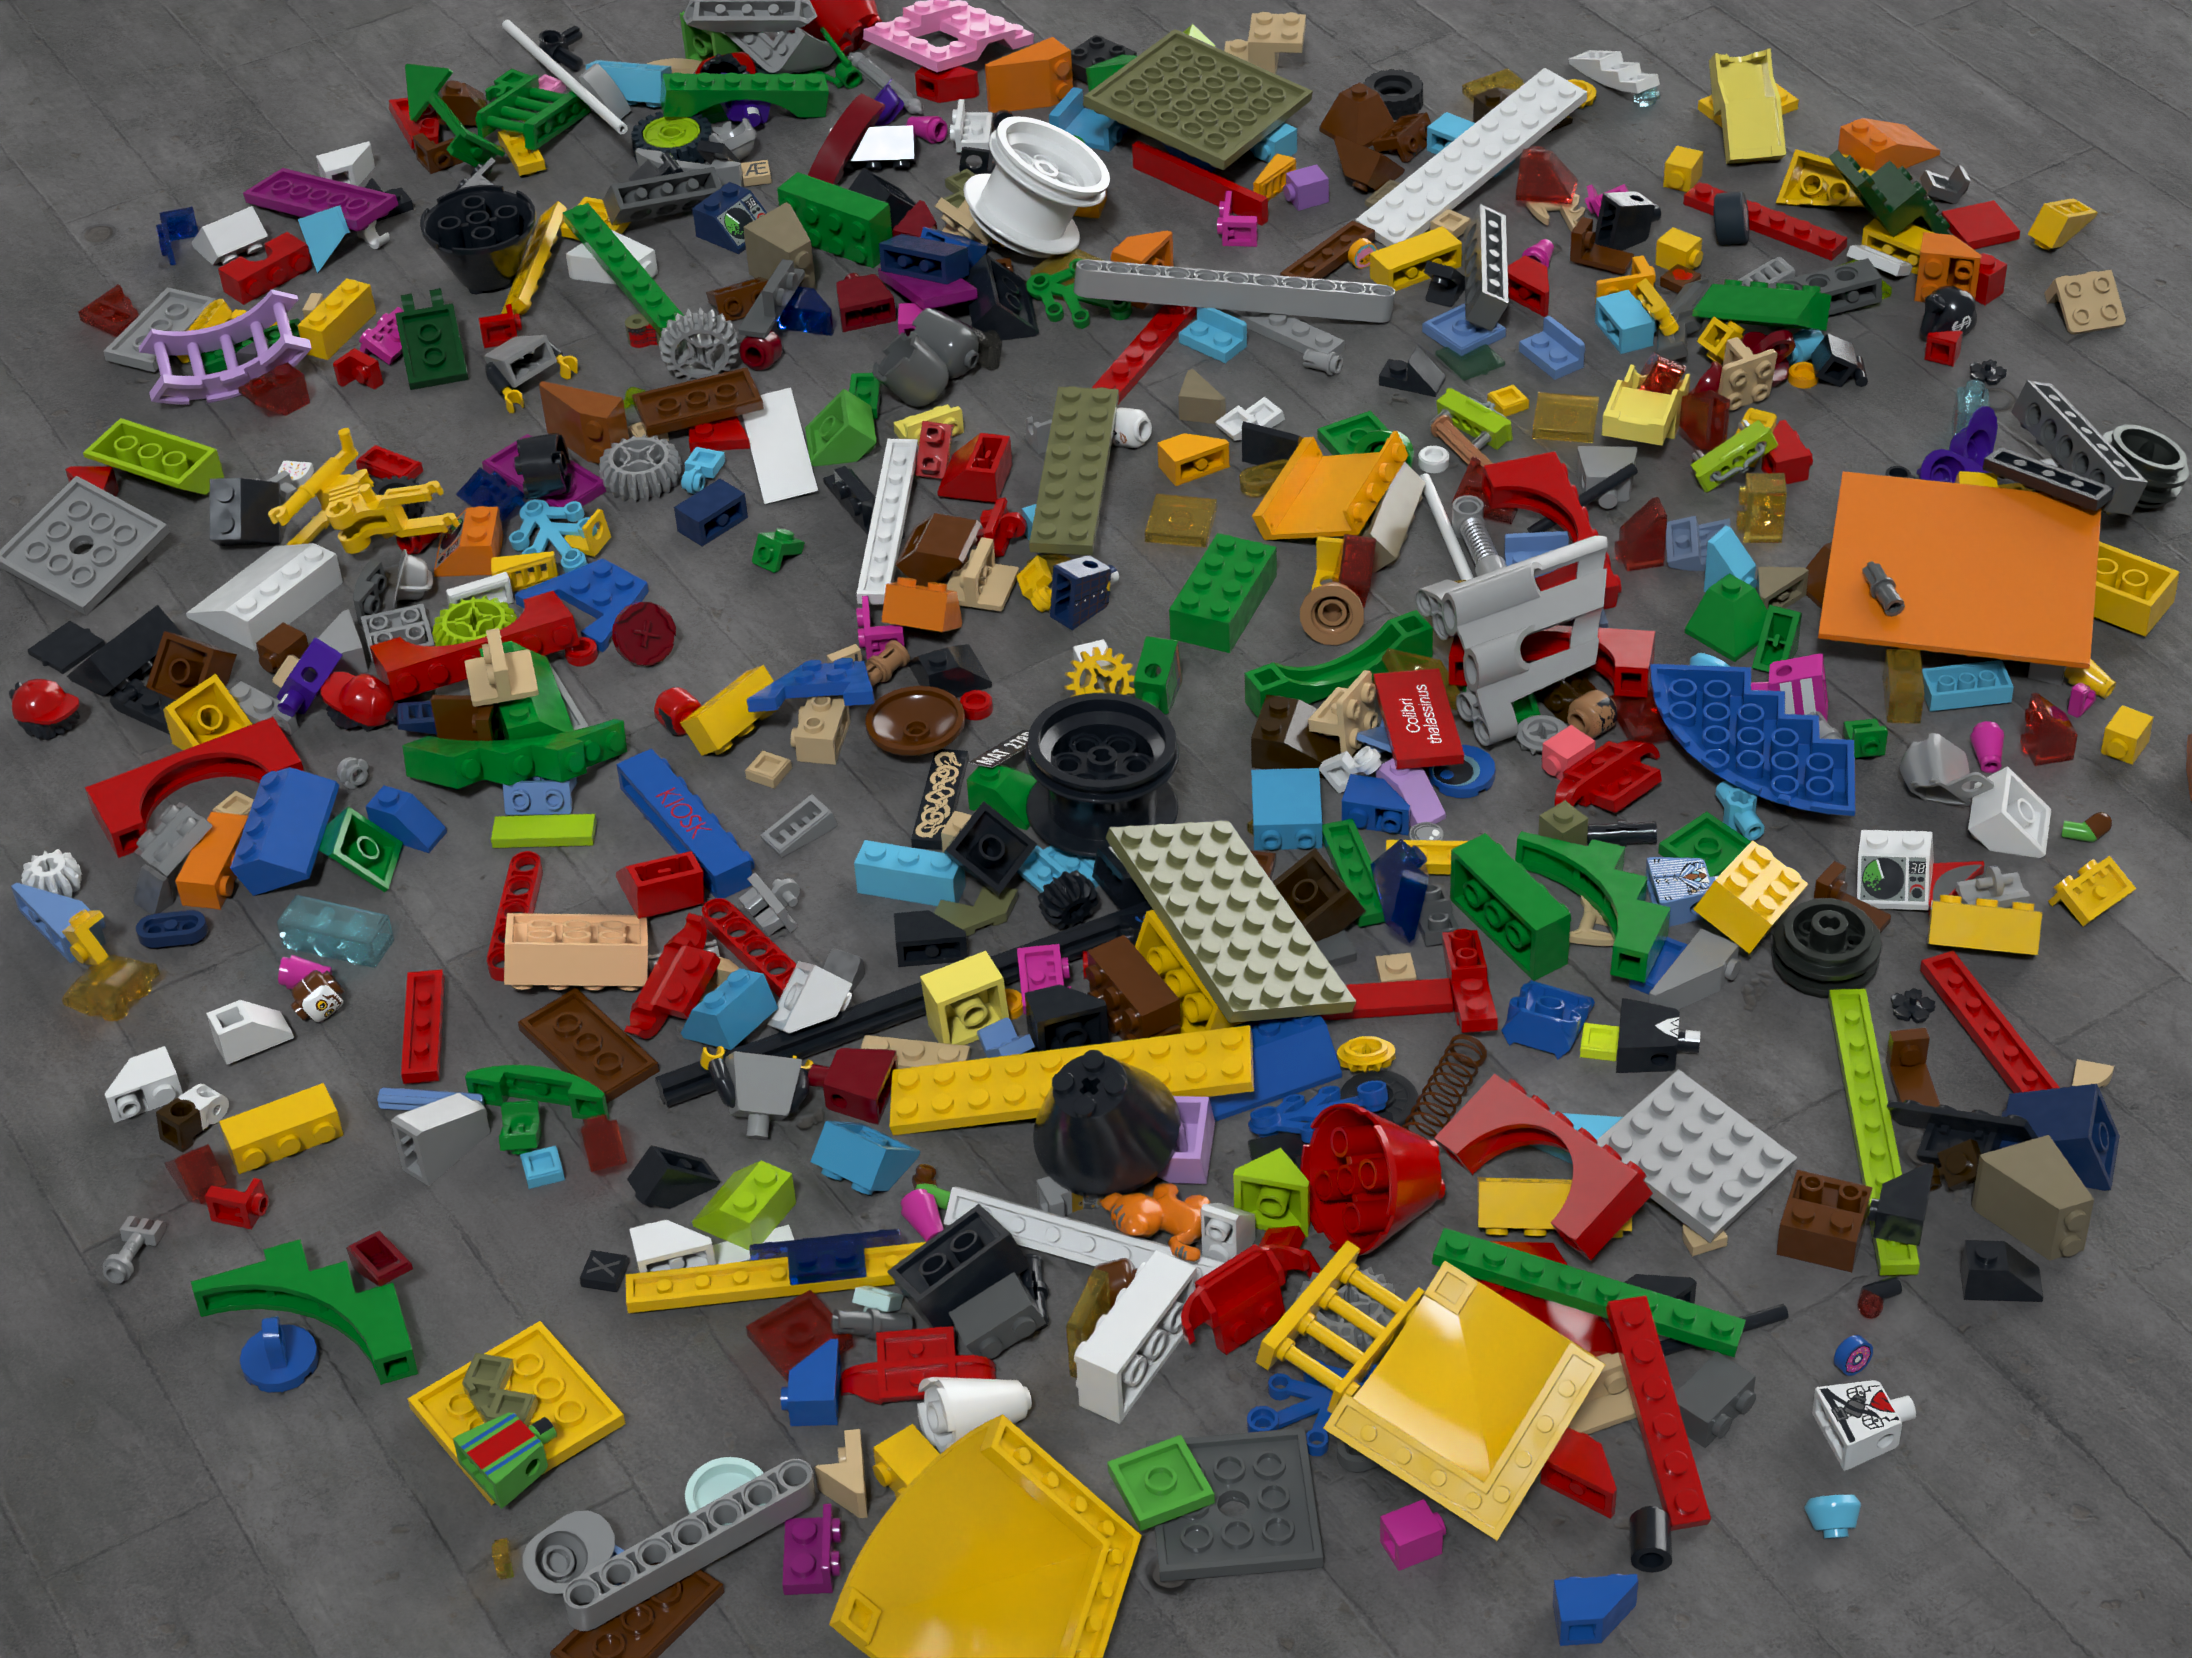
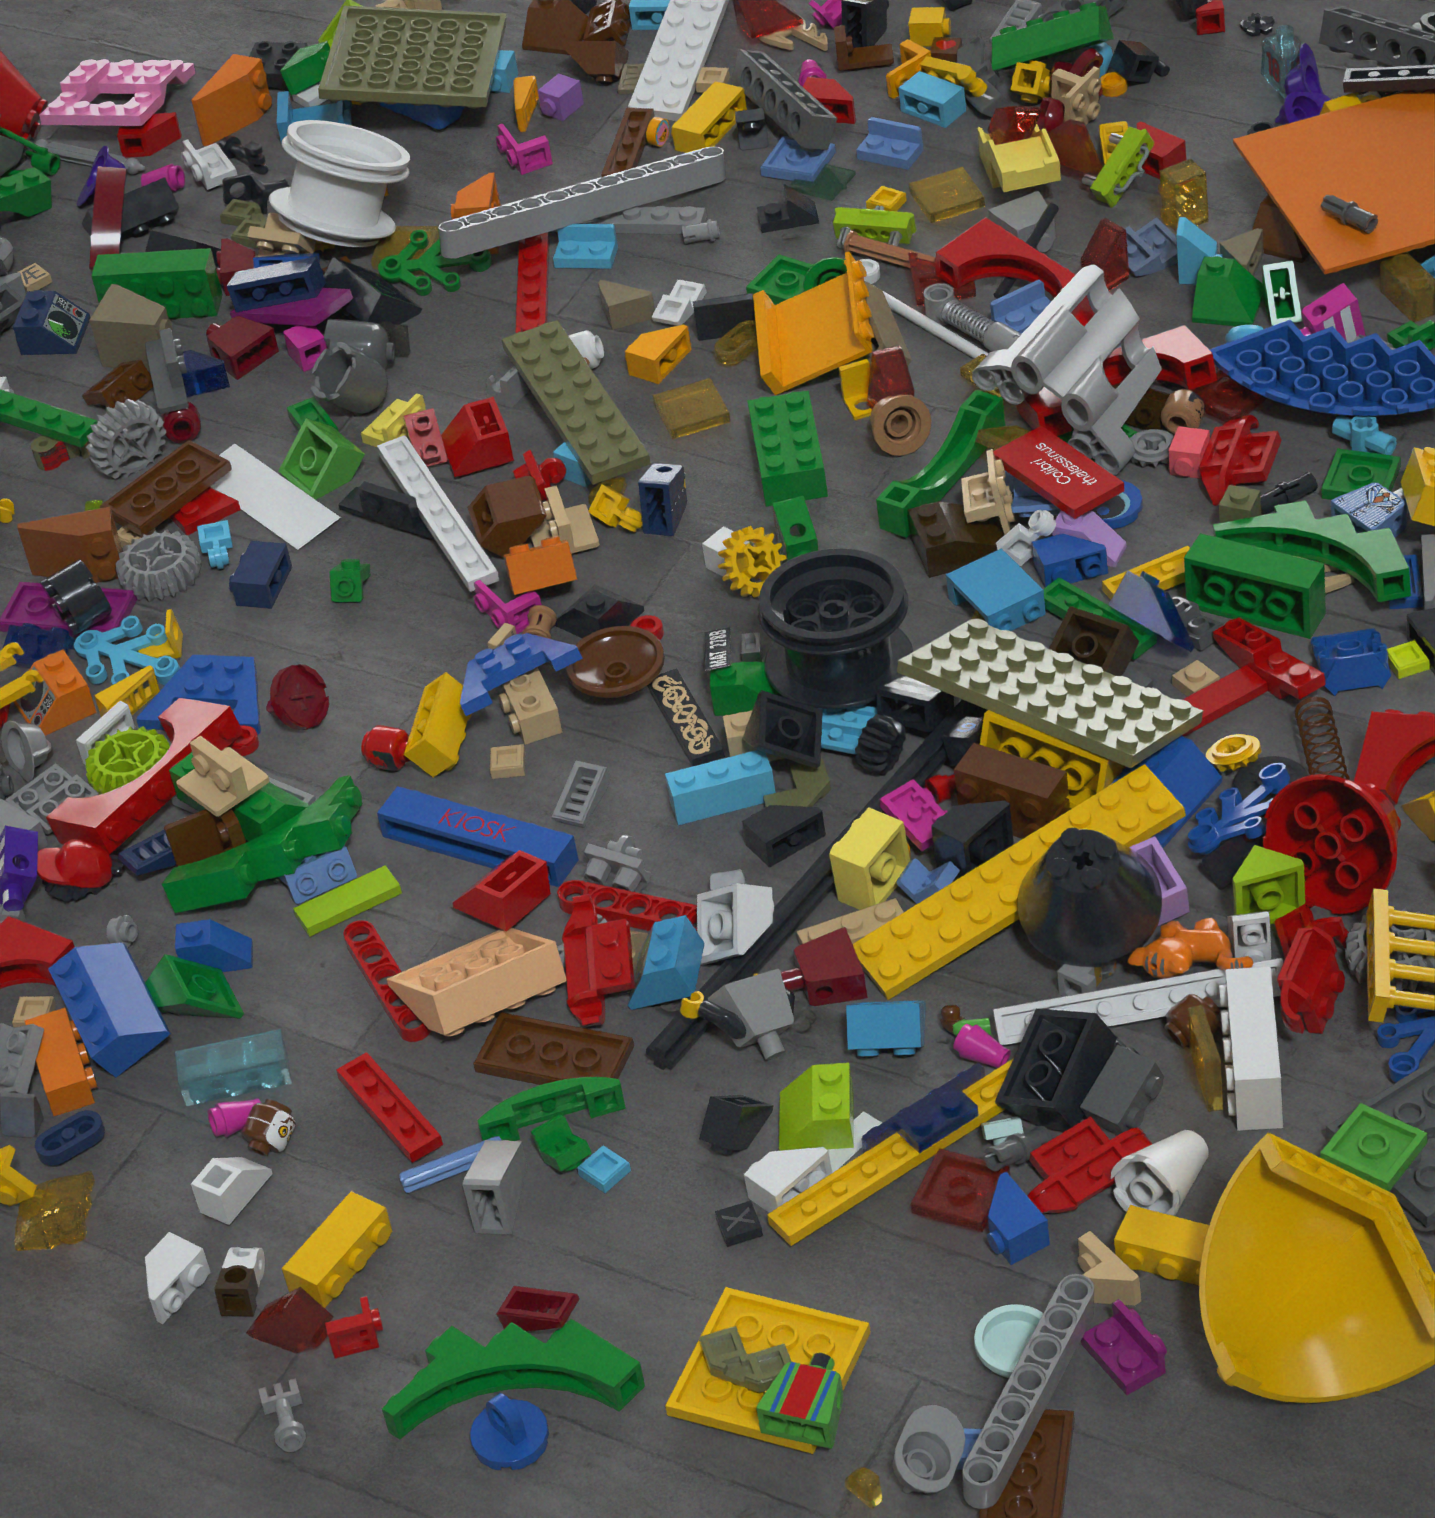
camera: 25 degrees left, 0 degrees up
clear red slope [576,1114,627,1172] -> none
red tile [1132,140,1268,226] -> none
light grey tile [1409,822,1444,841] -> none

